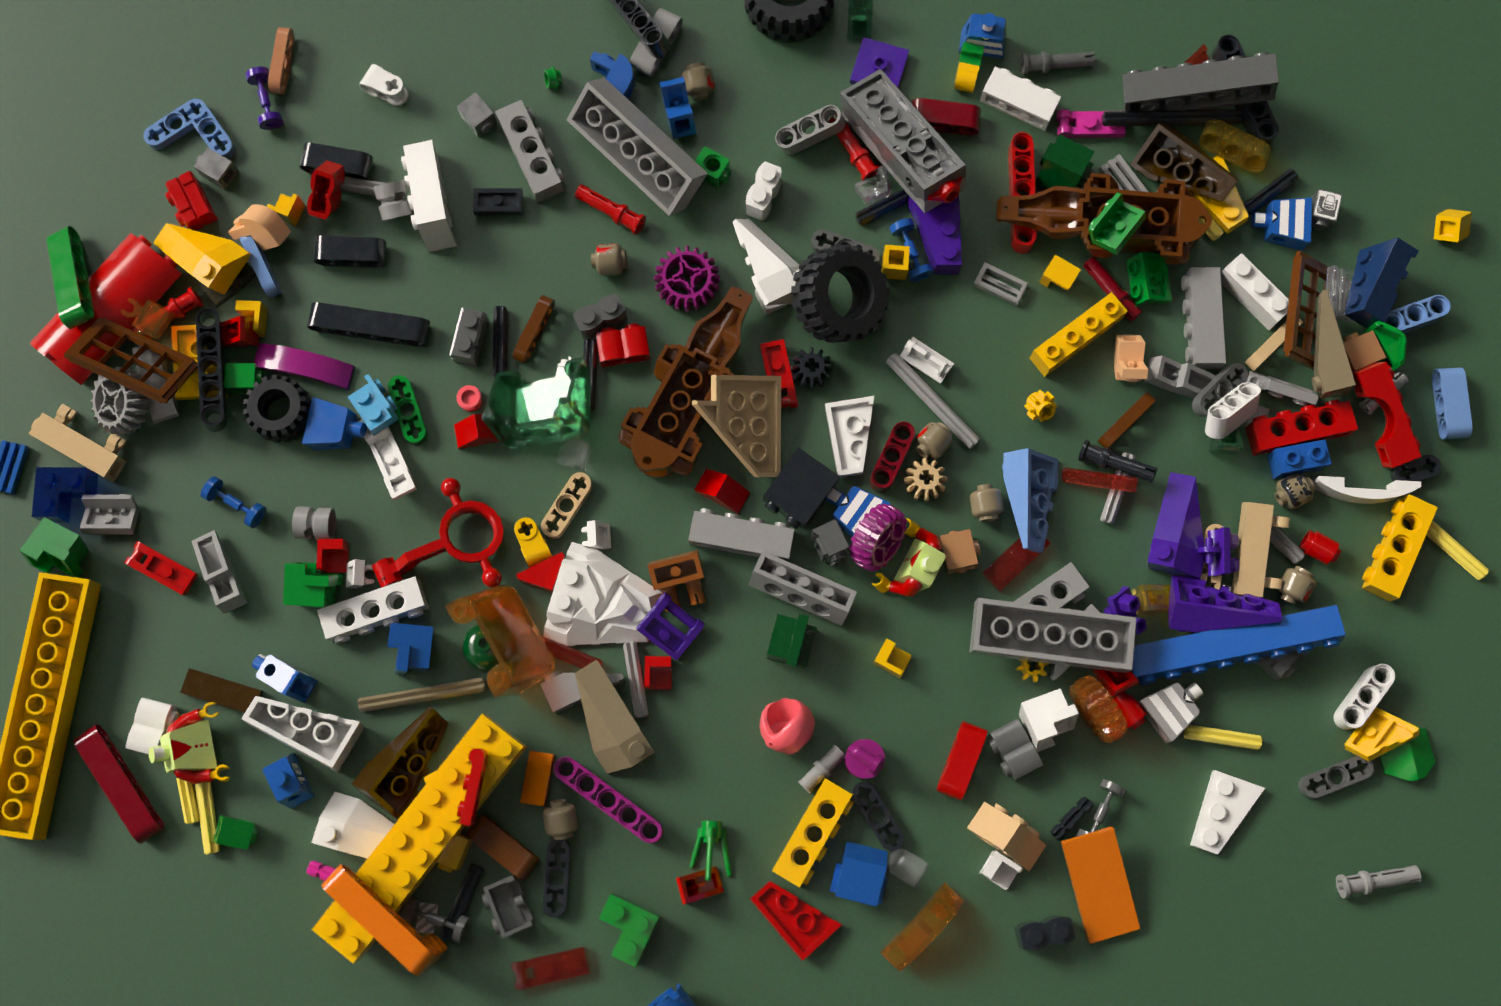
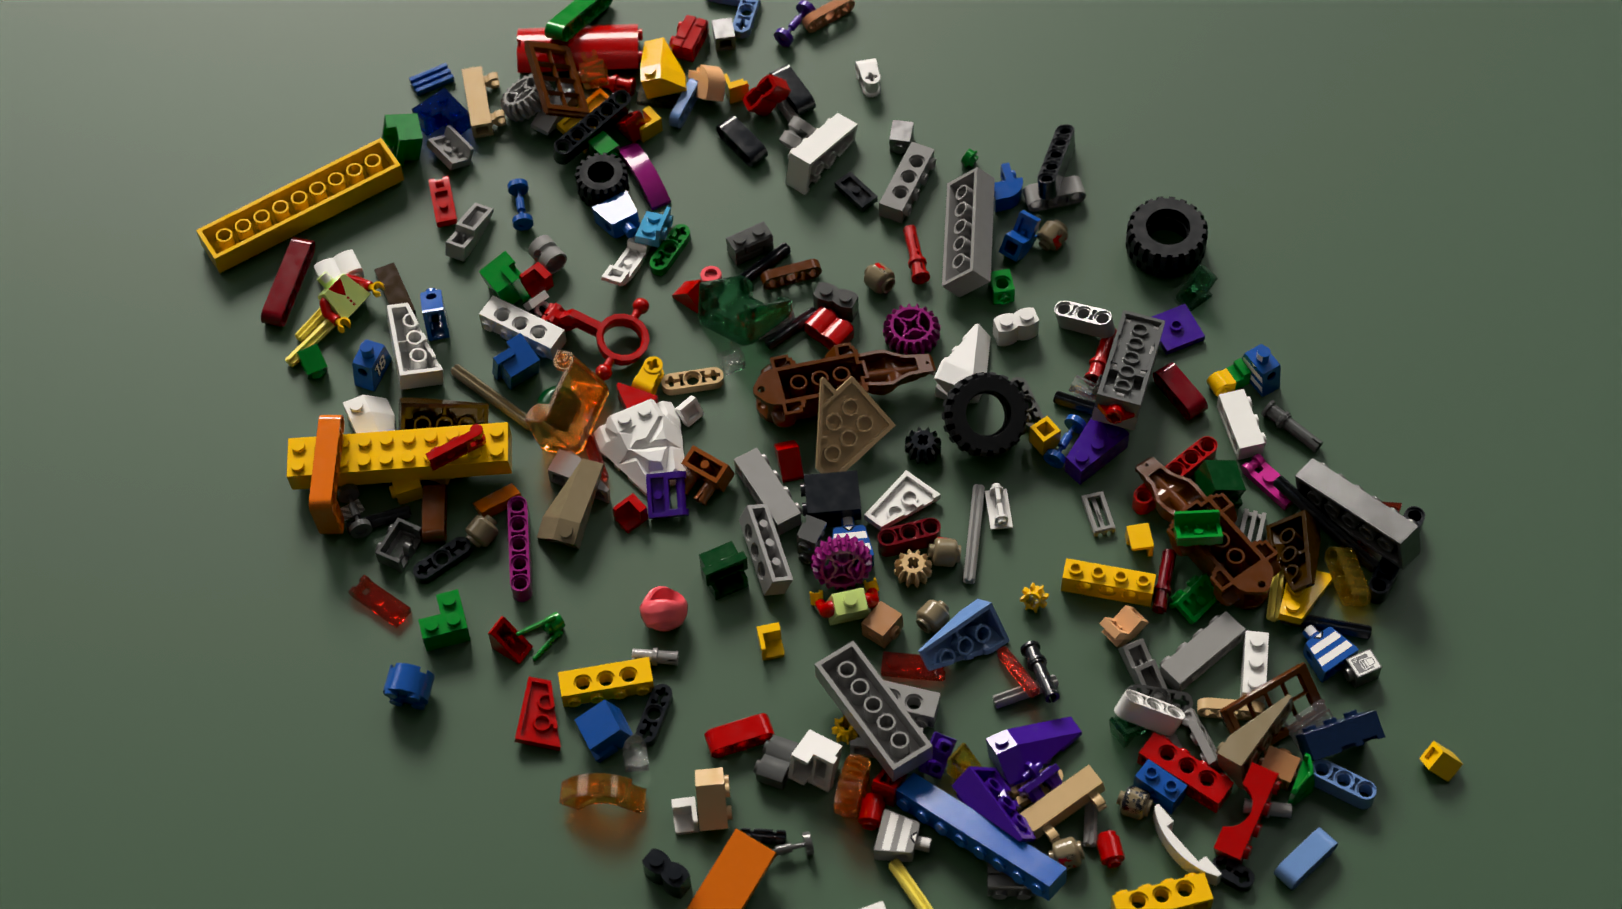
camera: 50 degrees right, 20 degrees down
black beam [307,302,430,347] -> none
light grey axle [623,642,649,718] -> none
red plate [760,339,798,408] -> none
magenta piece [844,739,885,779] -> none
reddish brown beam [1097,391,1156,448] -> none

